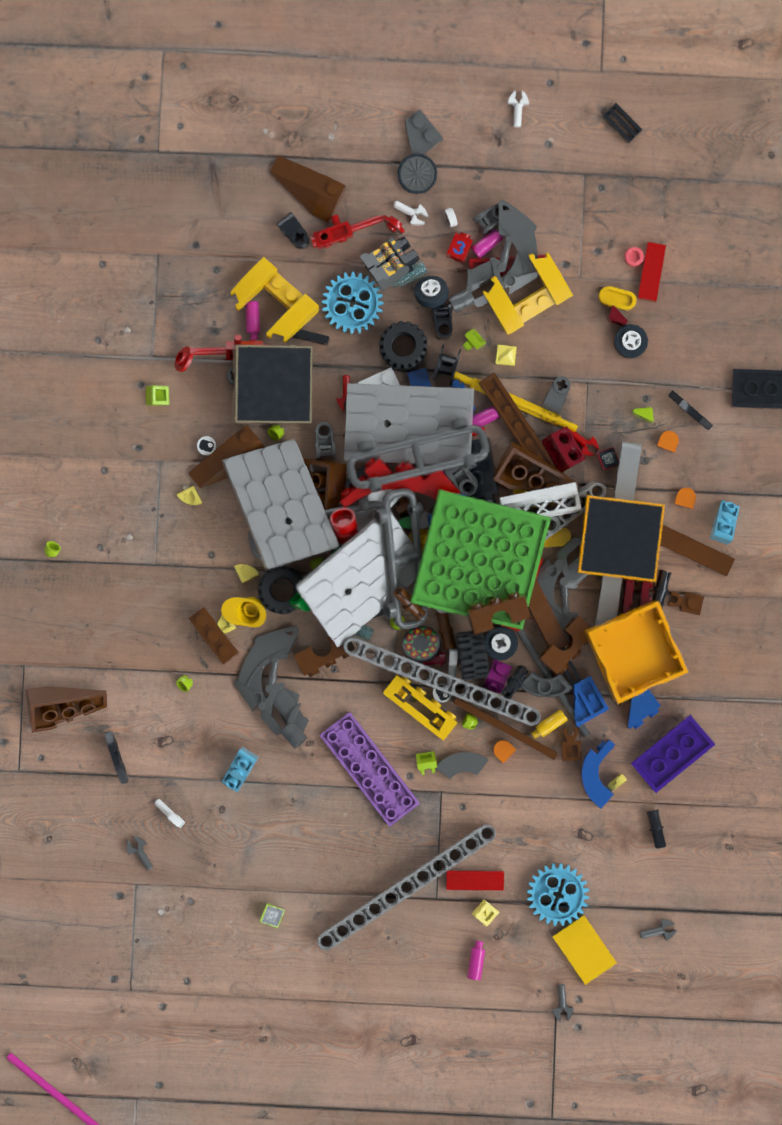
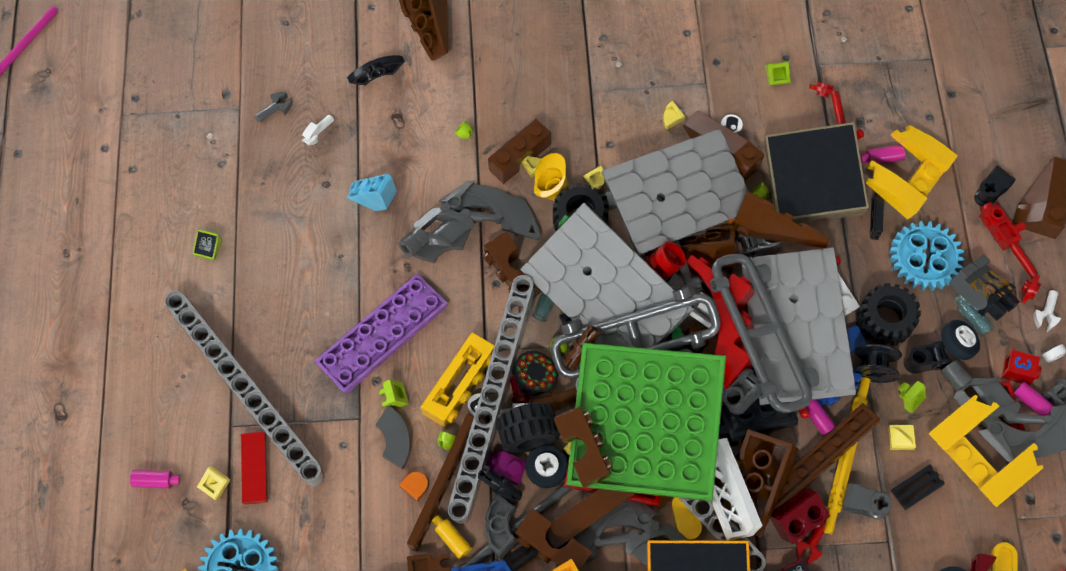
camera: 85 degrees right, 20 degrees down
none -> reddish brown wedge [734,192,830,248]
none -> black tile [891,464,945,511]

